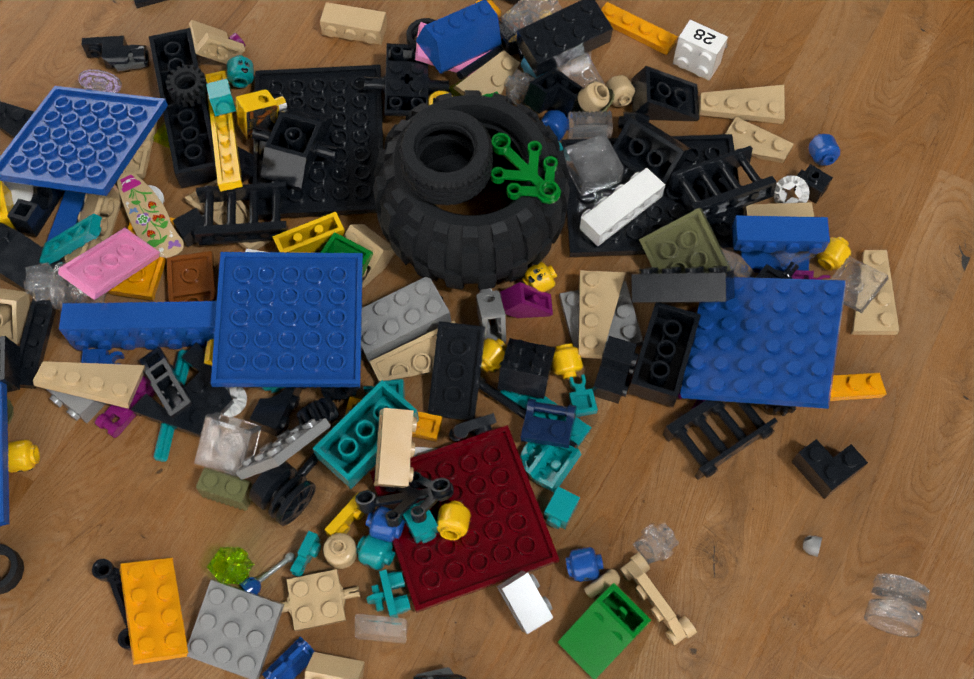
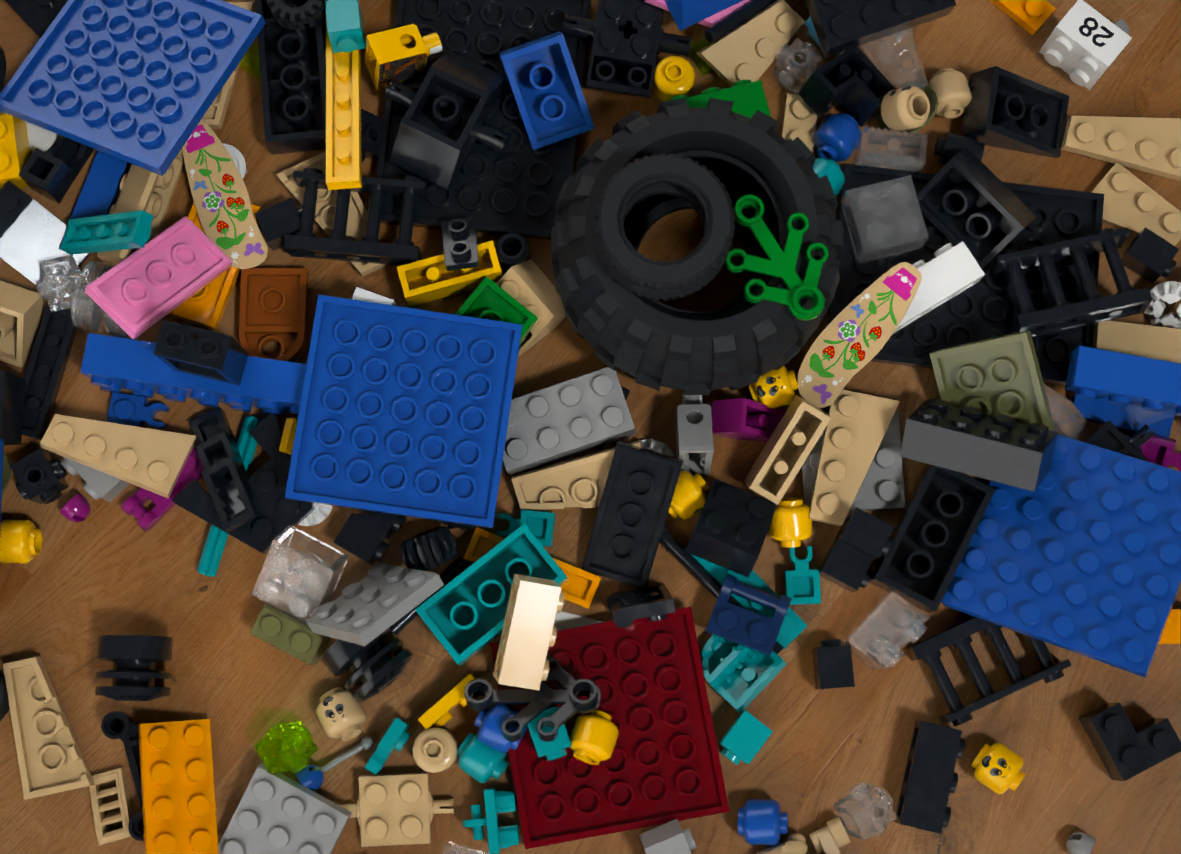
camera: 10 degrees right, 15 degrees up
none -> tan wing [3,657,95,800]
none -> black brick [10,448,69,504]
none -> magenta hinge [60,493,91,523]
none -> tan slope [89,767,134,846]
none -> black wheel [95,635,173,701]
none -> black window [153,320,249,386]
none -> tan head [316,687,367,741]
none -> black bracket [441,217,479,271]
none -> black brick [496,233,530,271]
none -> blue slope [499,31,594,150]
none -> tan brick [744,395,831,505]
none -> tan sticker [797,262,922,408]
none -> black brick [812,639,855,690]
none -> clear slope [842,591,930,670]
none -> black brick [894,721,965,834]
none -> yellow head [971,742,1026,795]
none -> black brick [1121,227,1179,284]

